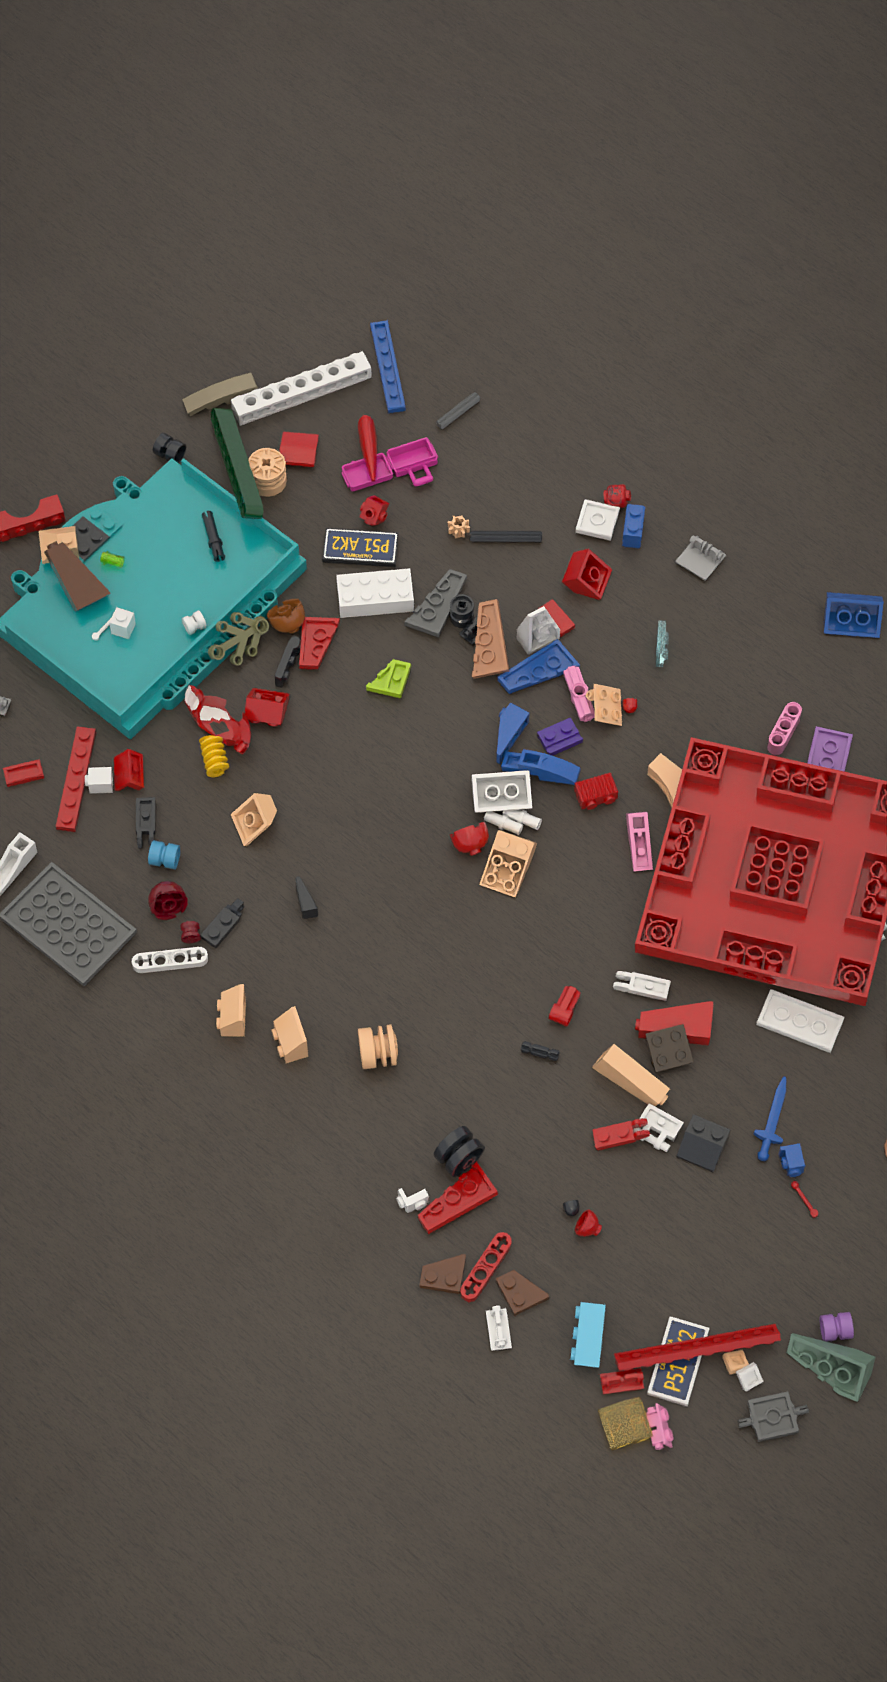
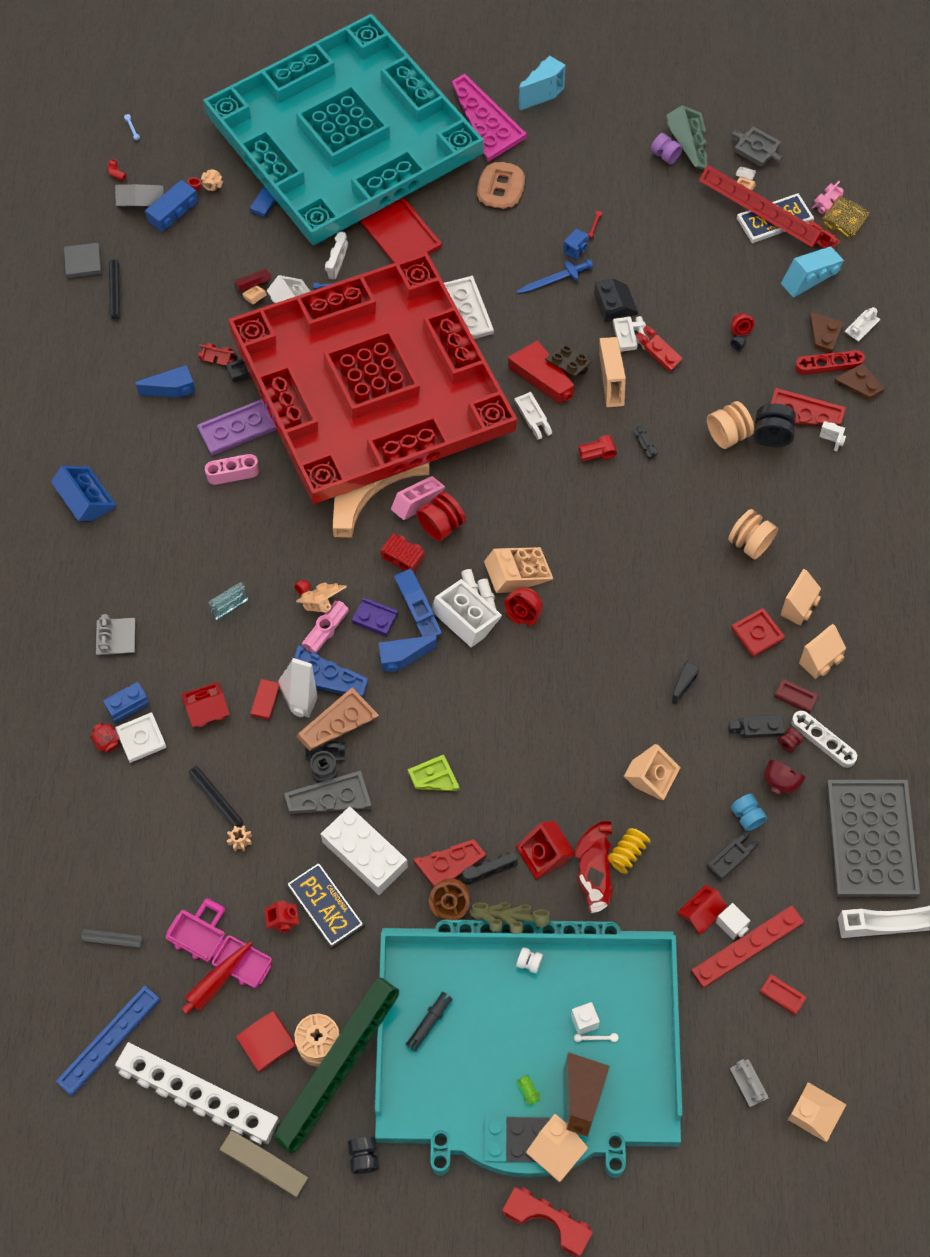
camera: 130 degrees left, 0 degrees up
none -> red wheel [416,491,466,542]
none -> light nougat wheel [707,401,754,449]
none -> red plate [731,608,785,657]
none -> dark red tile [774,679,818,714]

